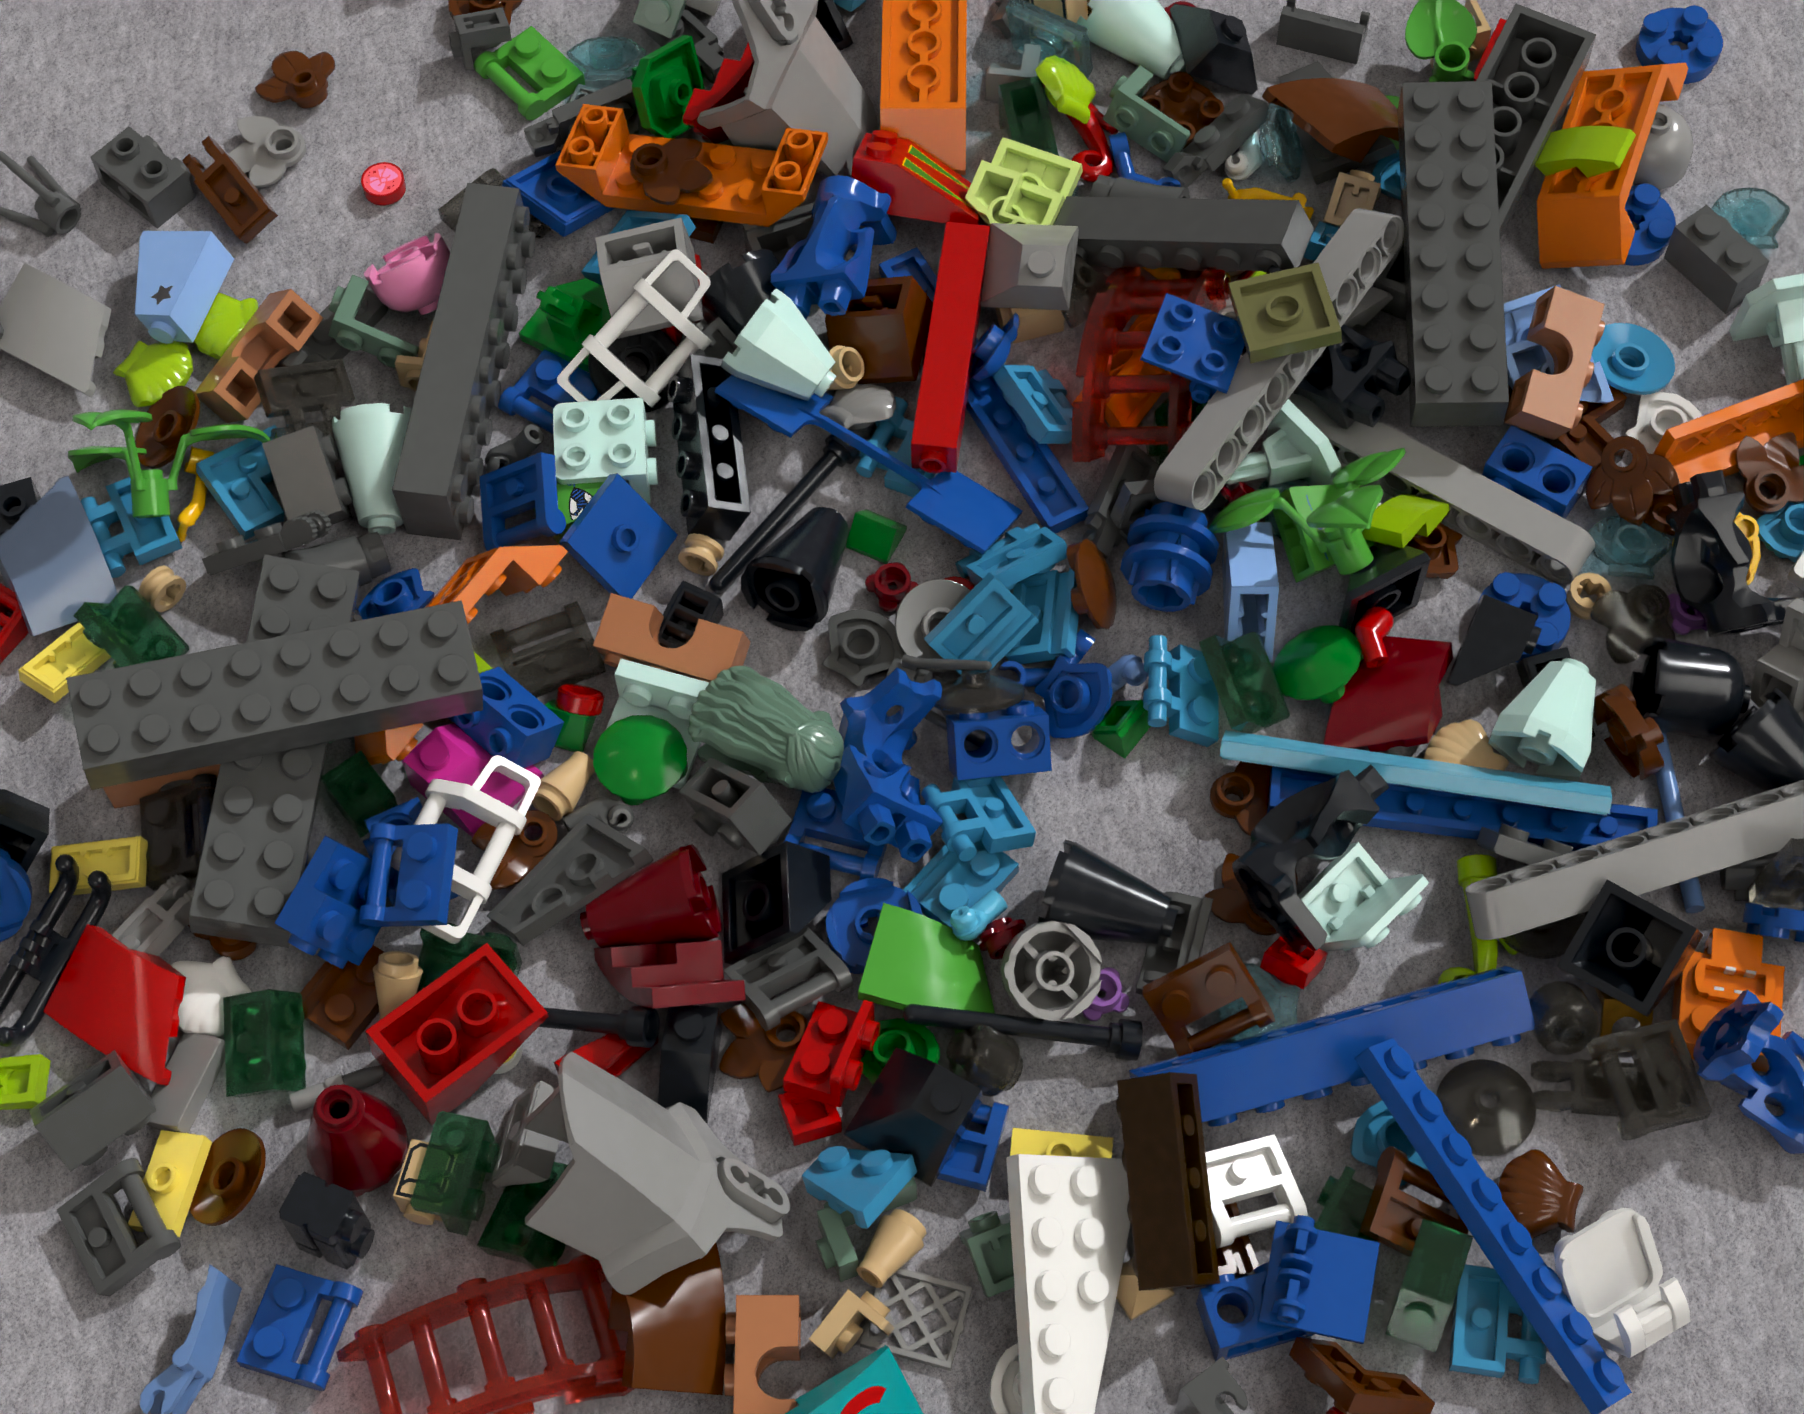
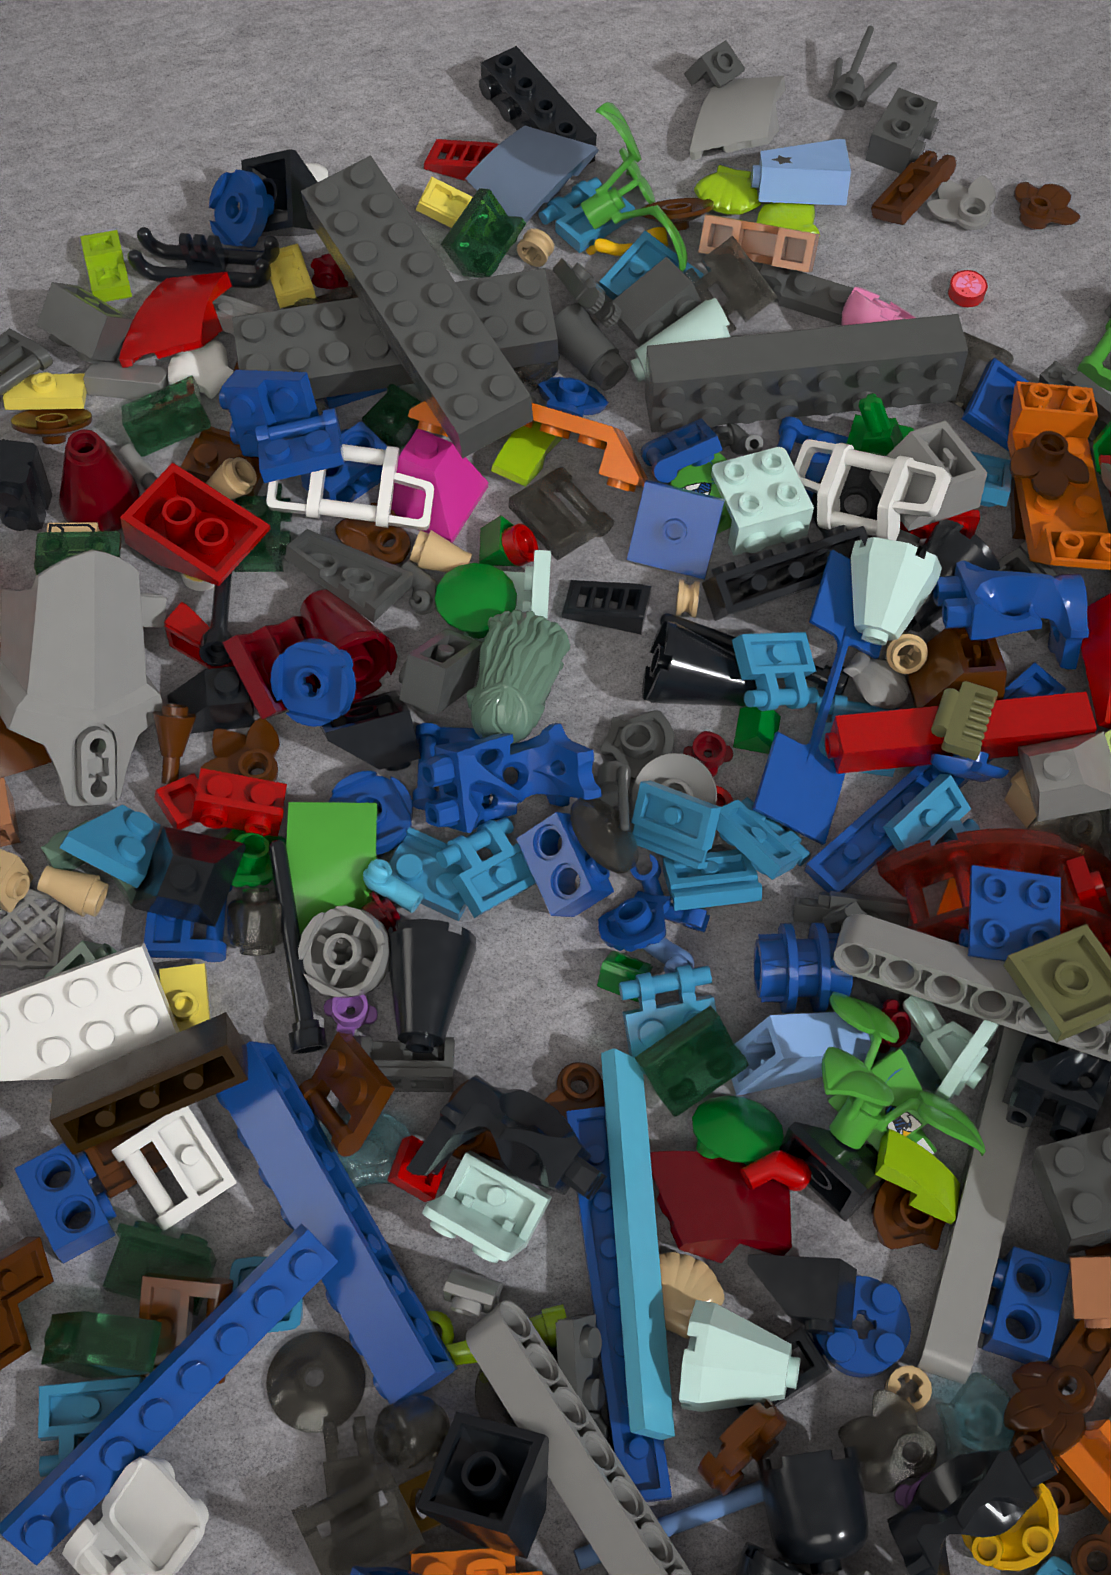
camera: 70 degrees right, 0 degrees up
sand green bracket [328,274,419,369] -> none
blue brick [447,667,564,768] -> none
nougat arch [593,593,751,683] -> none
dark grey plate [723,926,853,1031] -> none
reddish brown dish [1067,539,1117,630] -> none
blue hinge [1258,1215,1380,1344] -> none
reddish brown animal [1497,1149,1584,1239] -> none
none -> reddish brown cone [153,704,197,784]
none -> blue plate [271,638,356,727]
none -> dark red plate [311,254,348,291]
none -> light grey slope [443,1268,504,1318]
none -> dark azure plate [732,632,819,711]
none -> olive piece [931,681,998,760]
none -> red plate [1066,855,1107,921]

